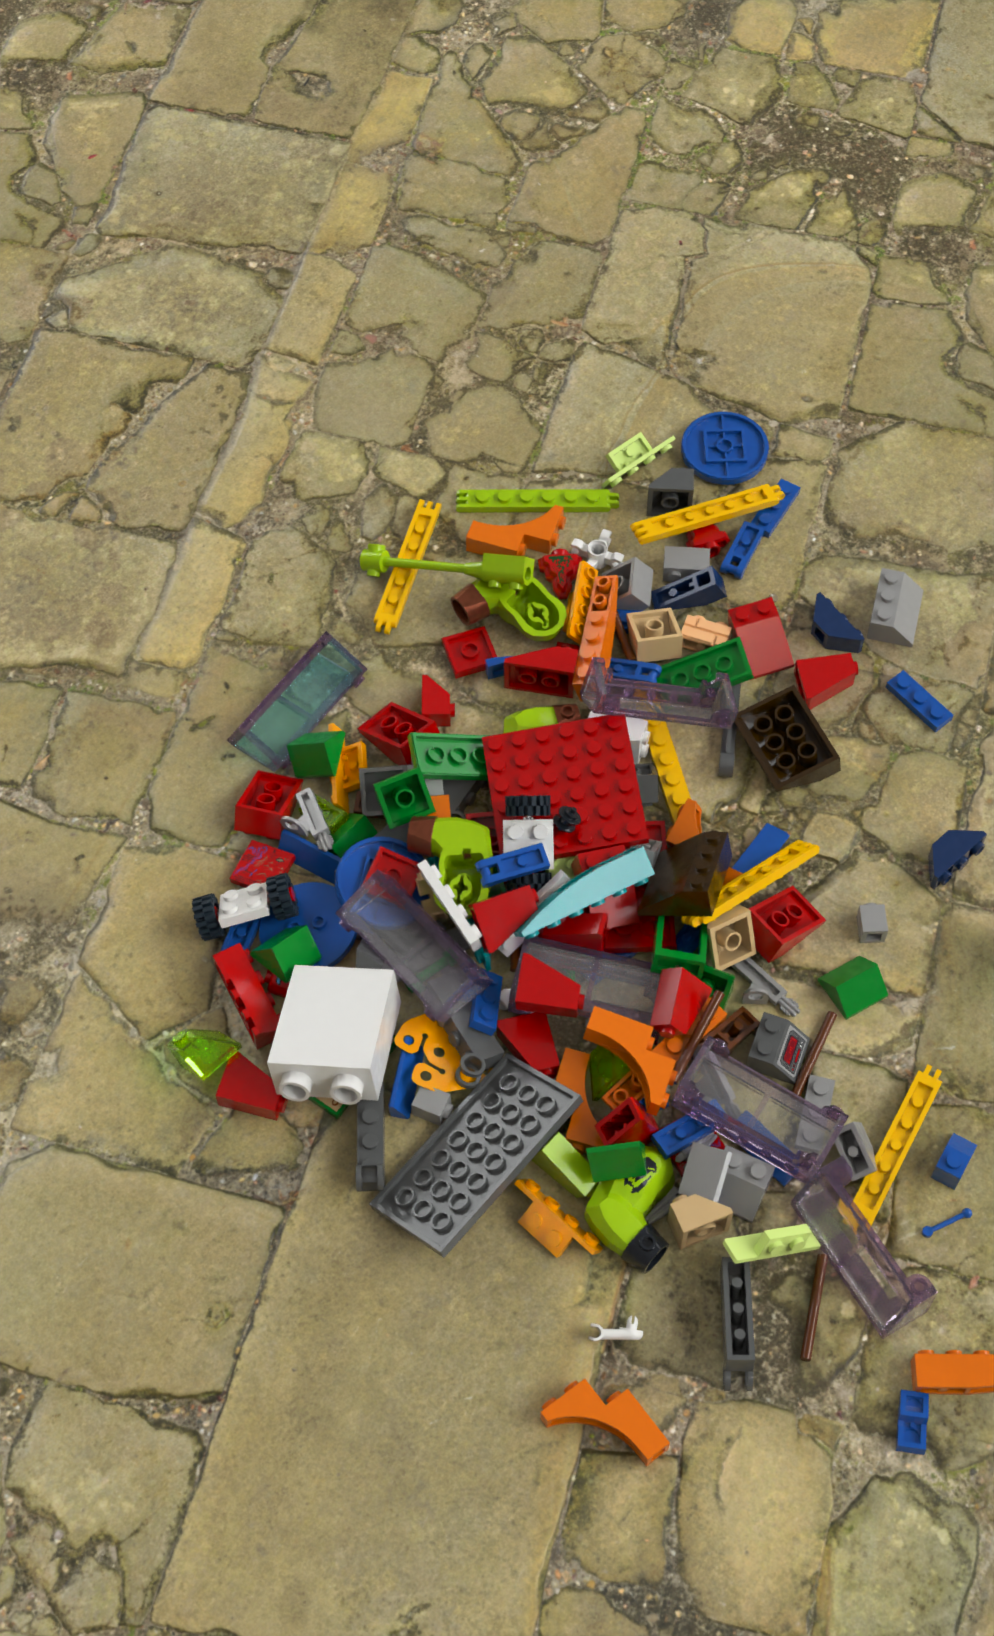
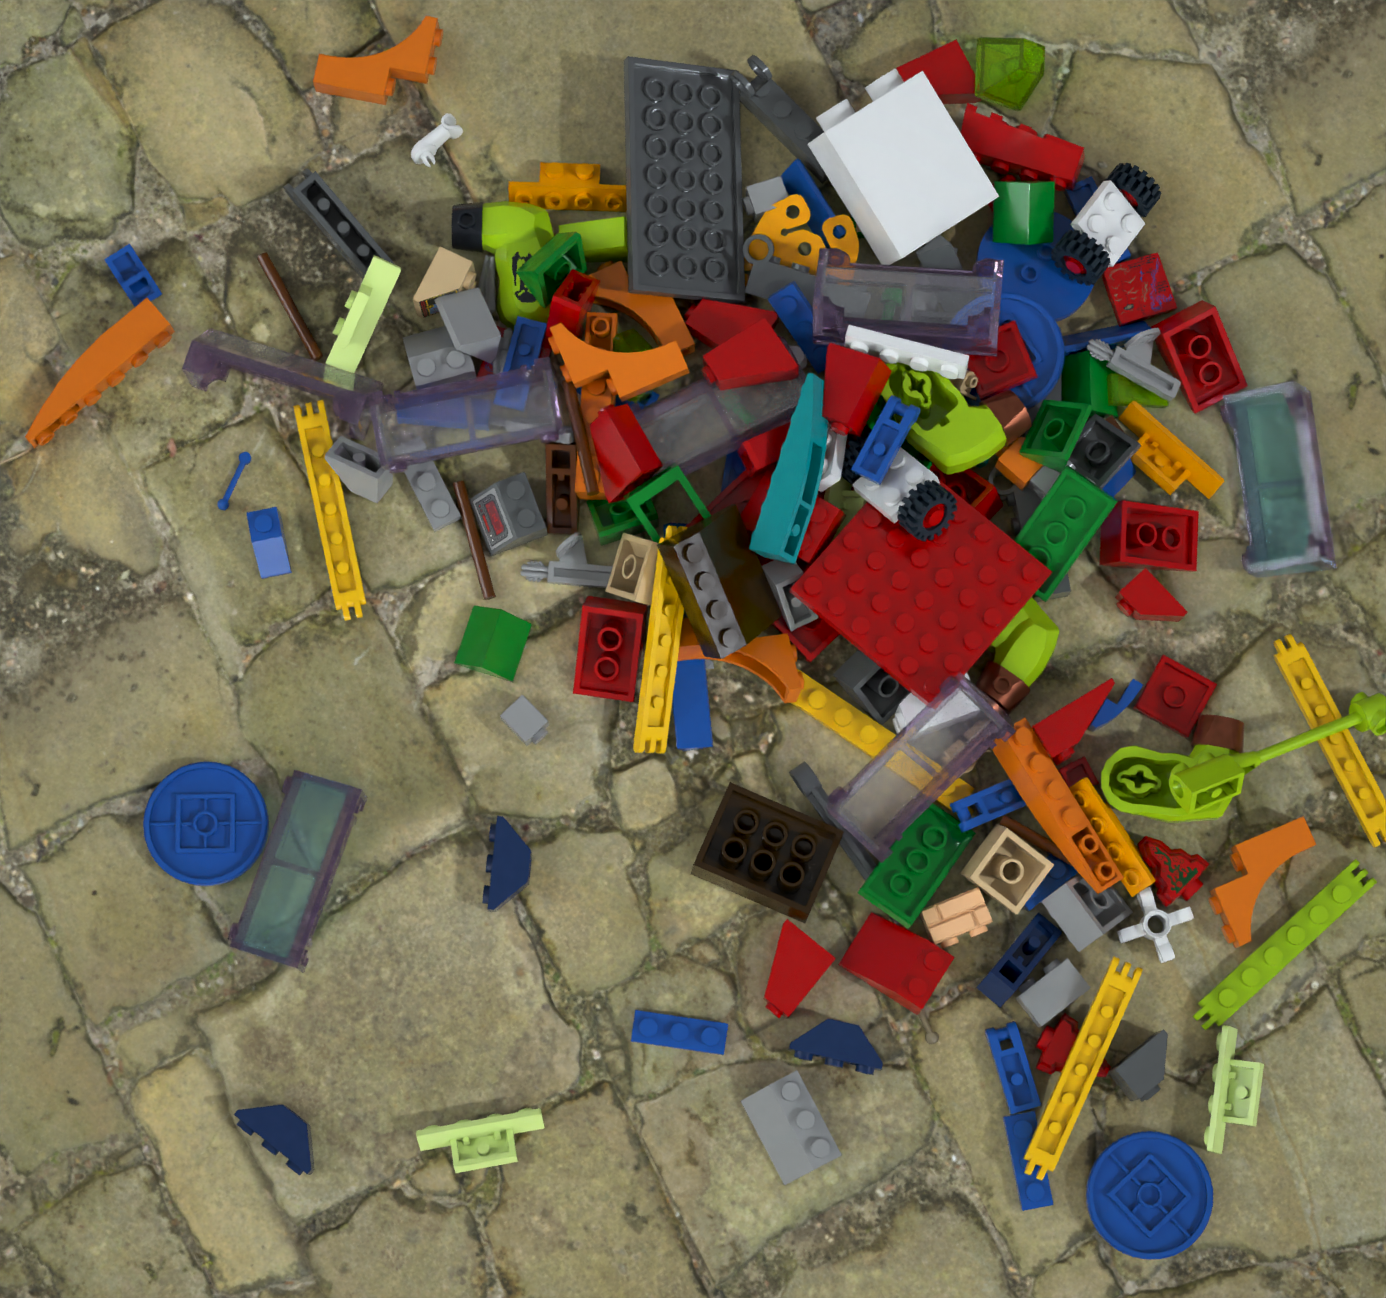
camera: 135 degrees right, 20 degrees up
green slope [286,731,346,778] -> none
black wheel [553,806,581,833] -> none

